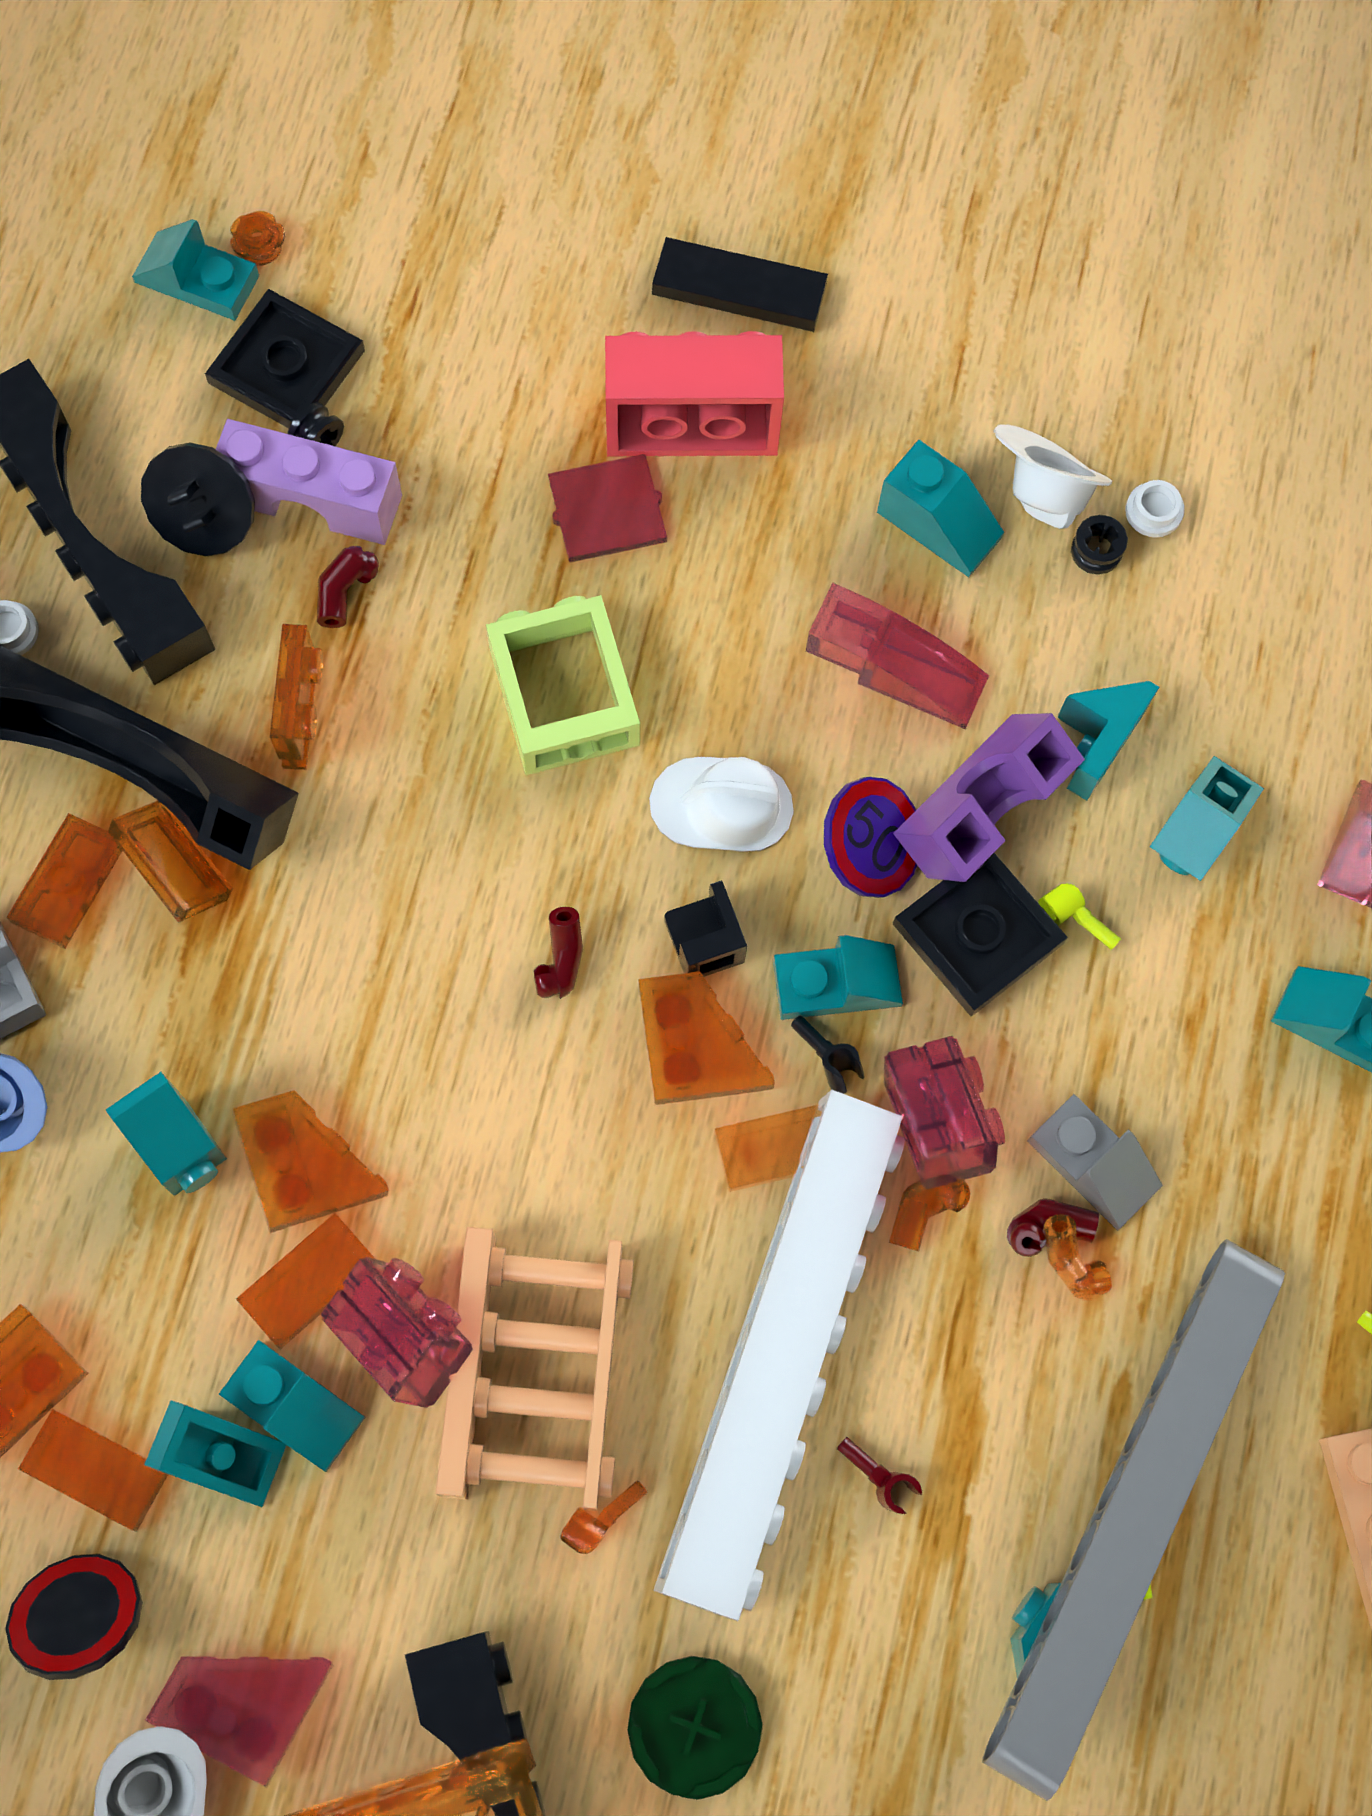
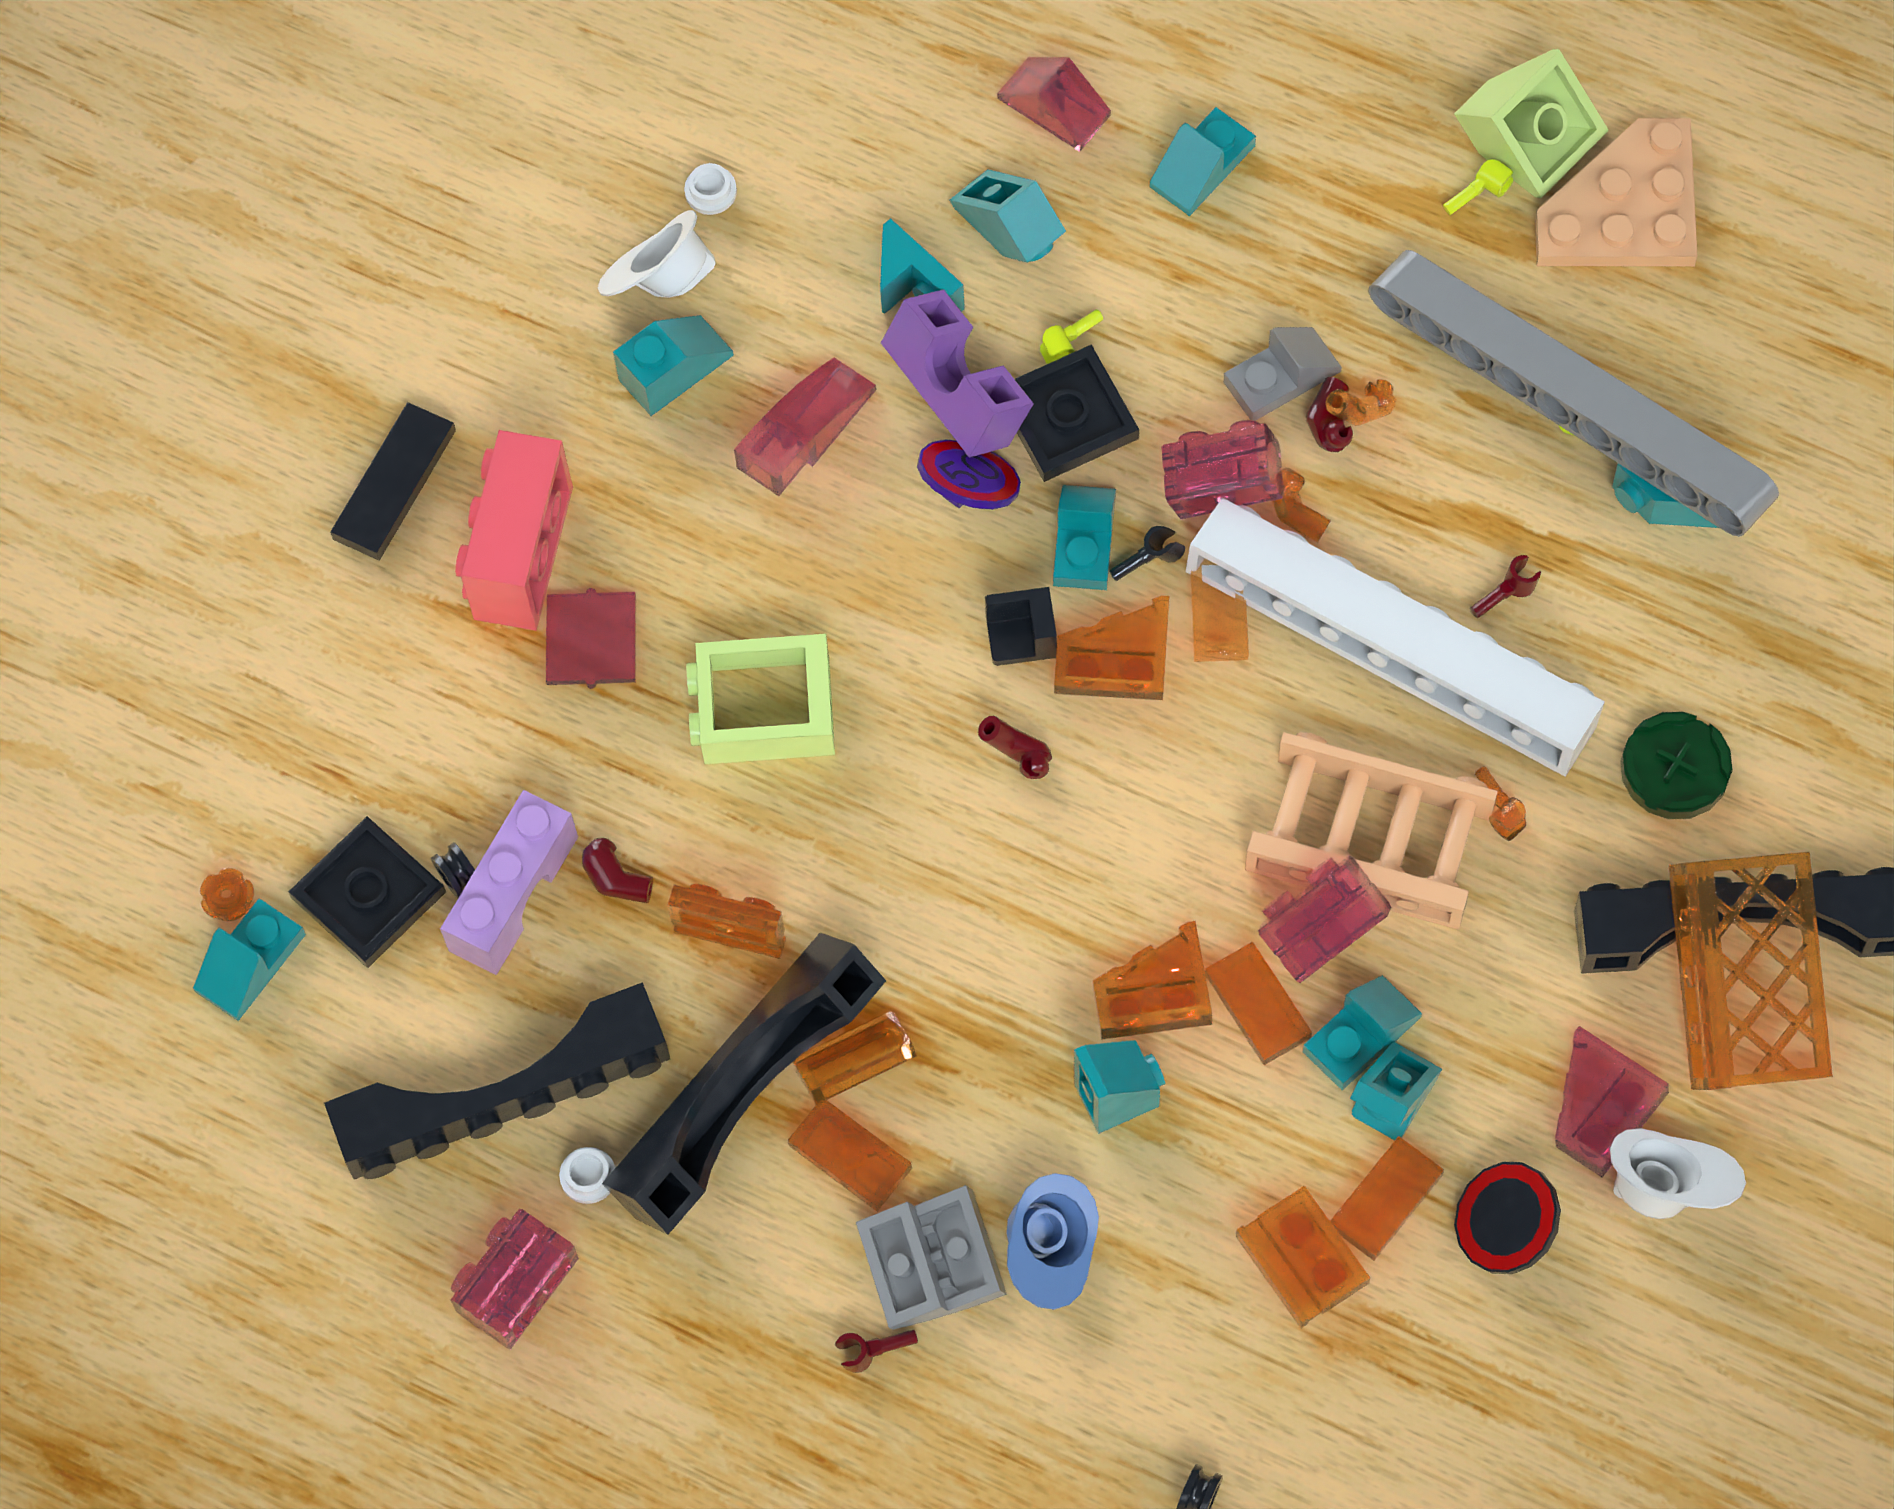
camera: 70 degrees left, 5 degrees down
black piece [141,442,255,557] -> none
white piece [649,757,793,852] -> none
black bush [1071,515,1128,575] -> none

